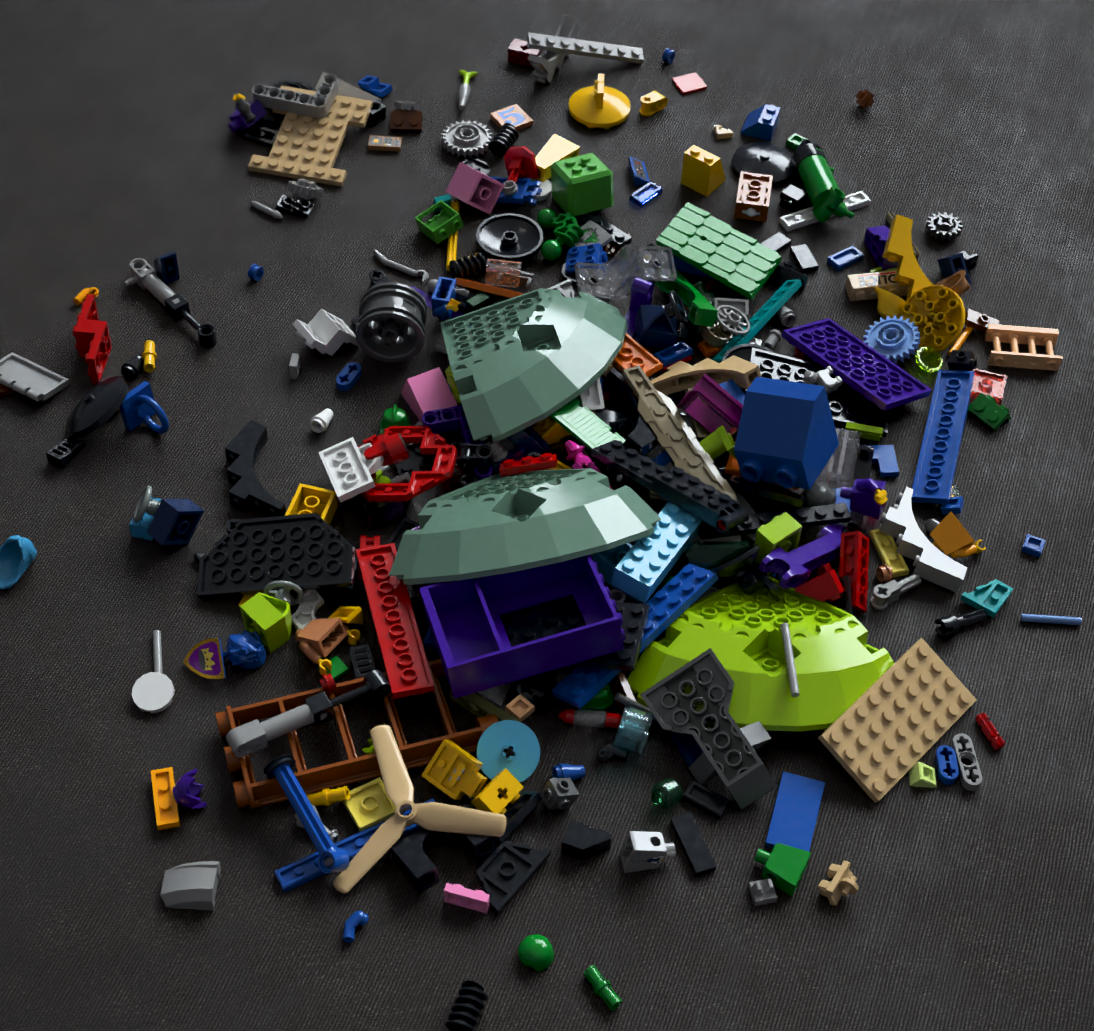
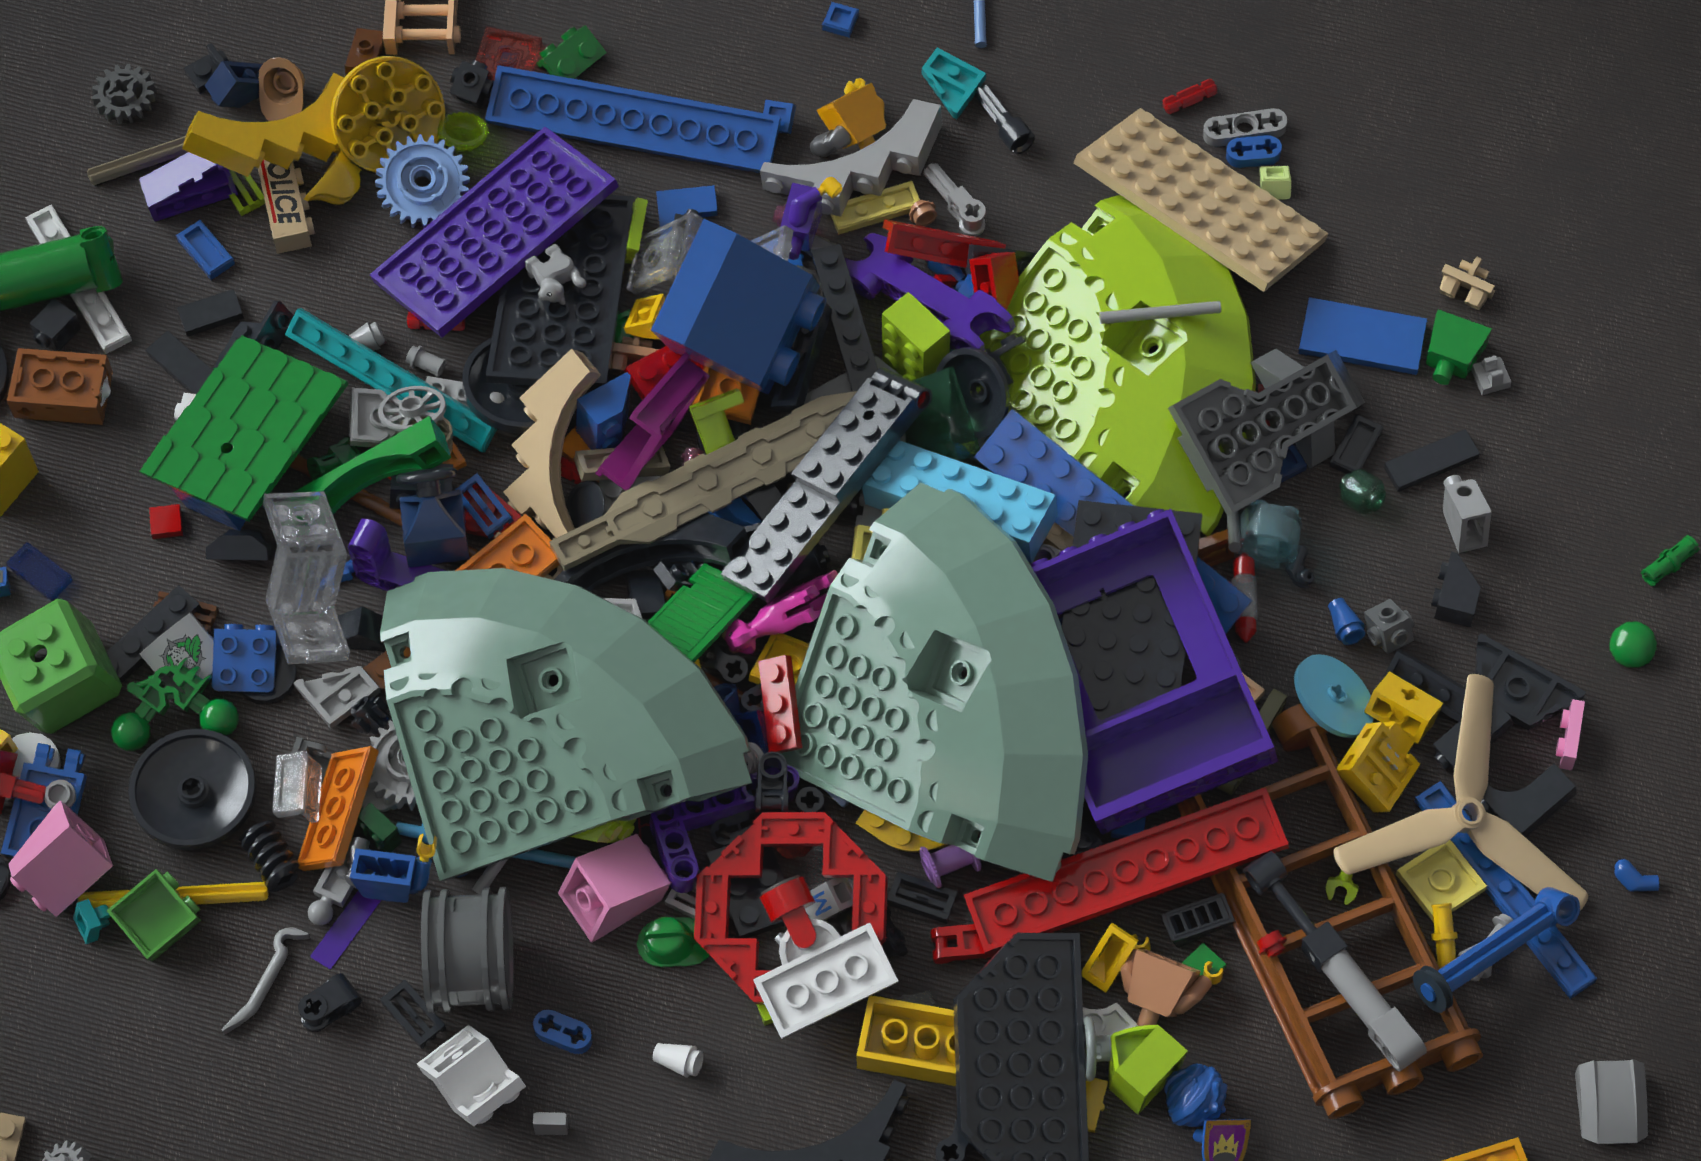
camera: 90 degrees left, 15 degrees up
dark purple piece [173,769,207,808] -> none

